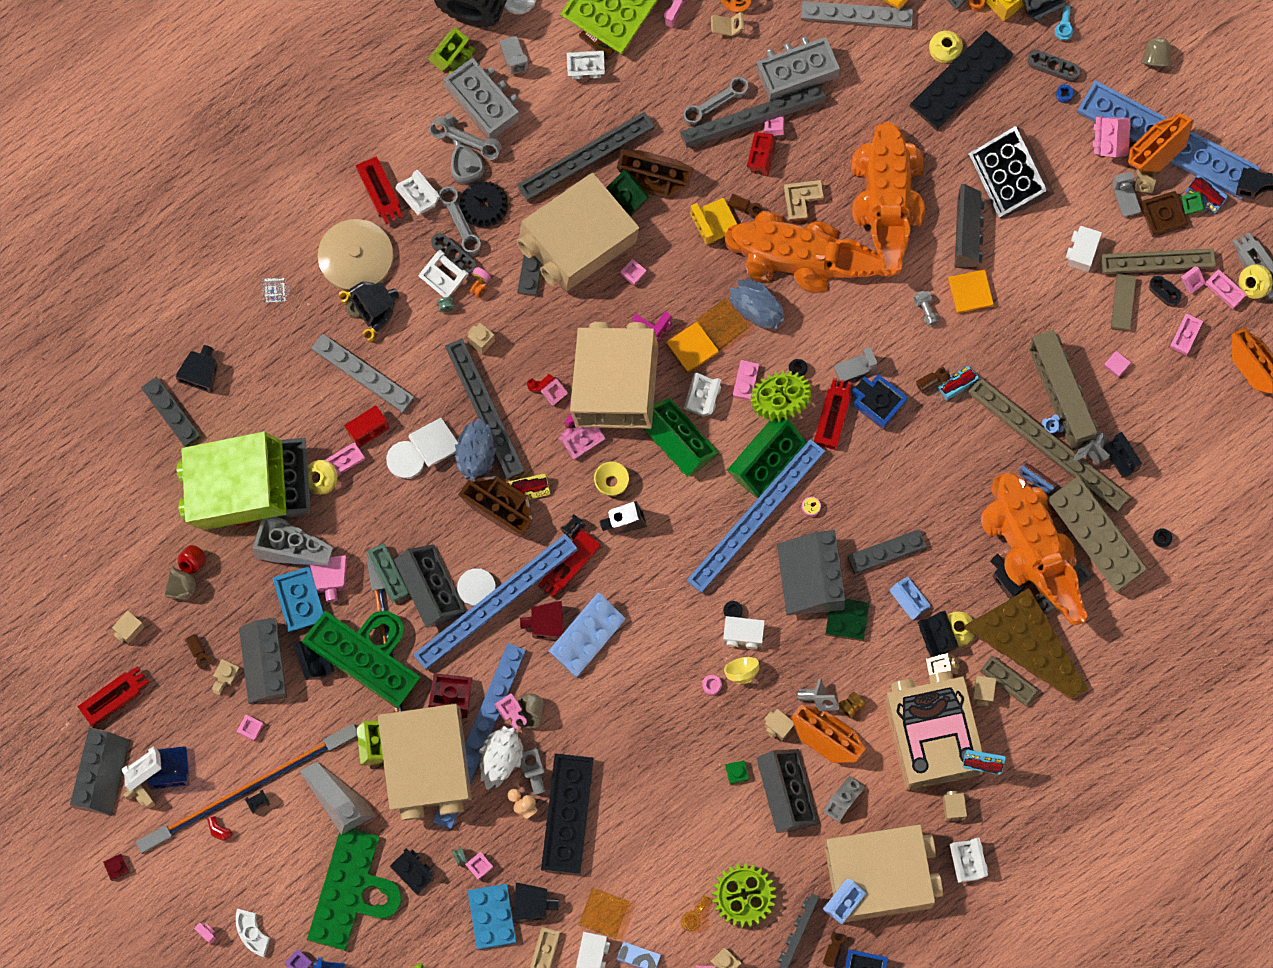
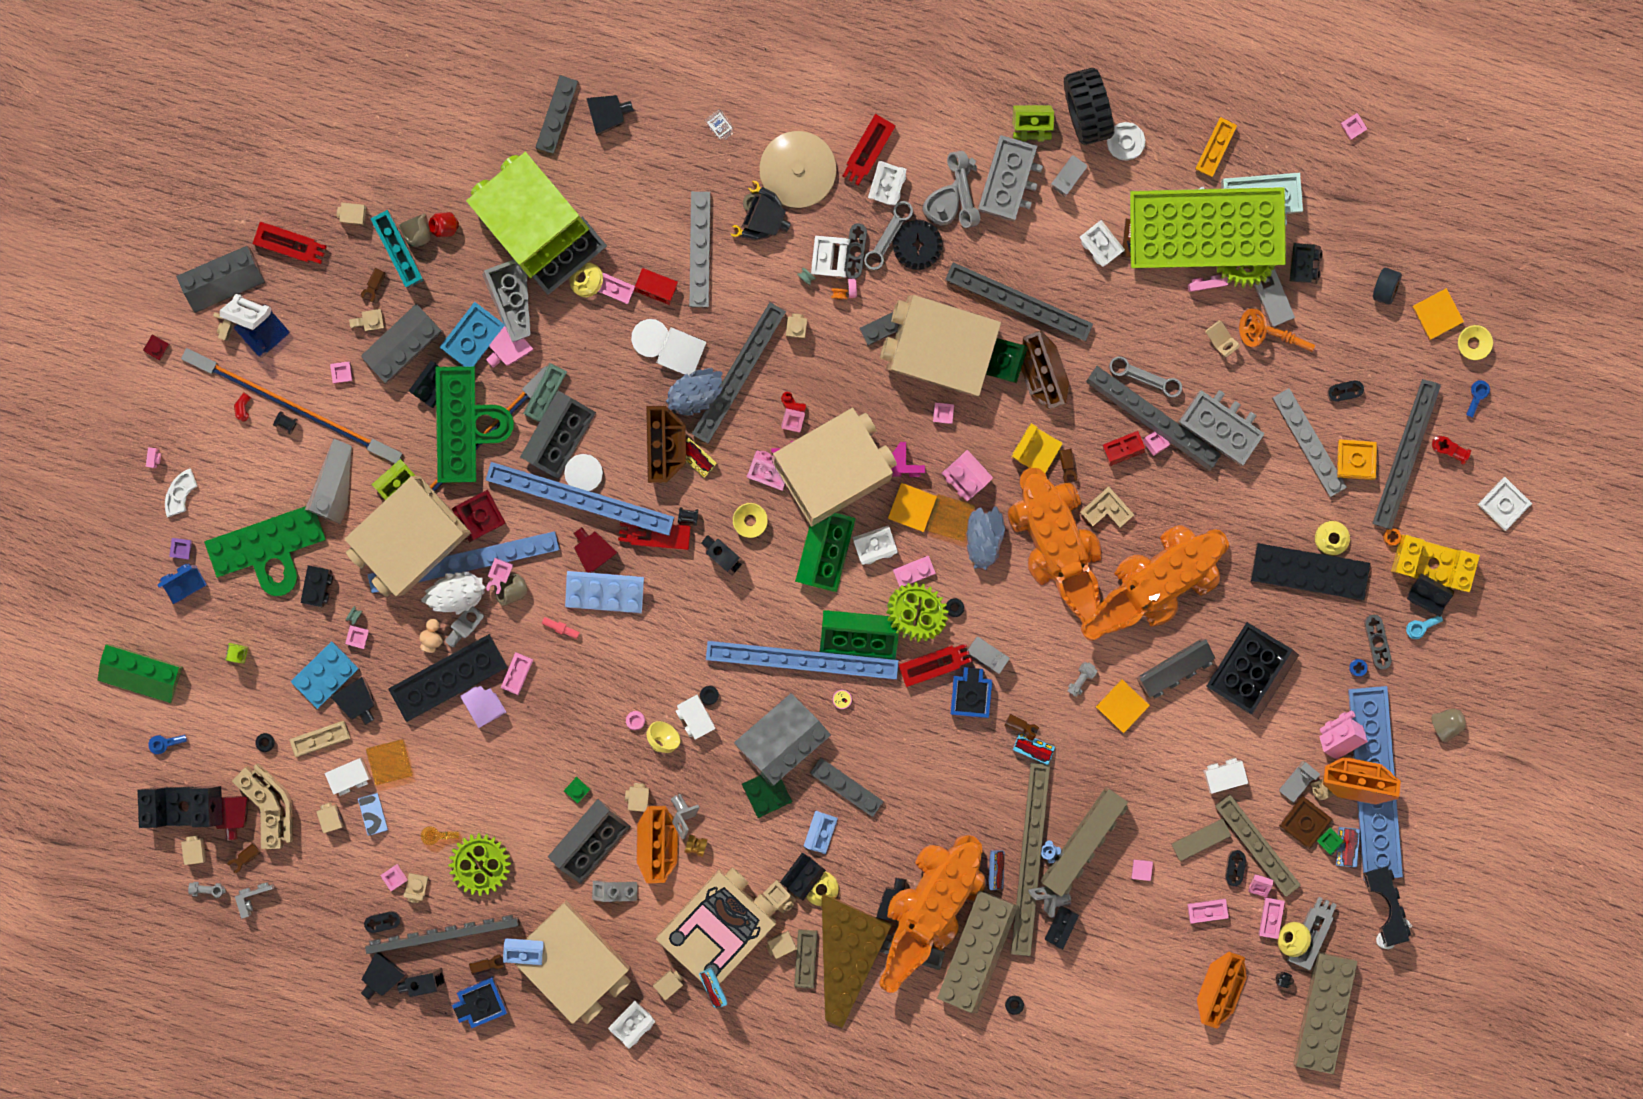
camera: 55 degrees right, 15 degrees up
none -> teal brick [370,210,424,289]
none -> lavender piece [460,686,506,728]
none -> bright pink plate [501,652,533,695]
none -> coral bar [542,617,580,639]
none -> bright pink brick [942,450,993,501]

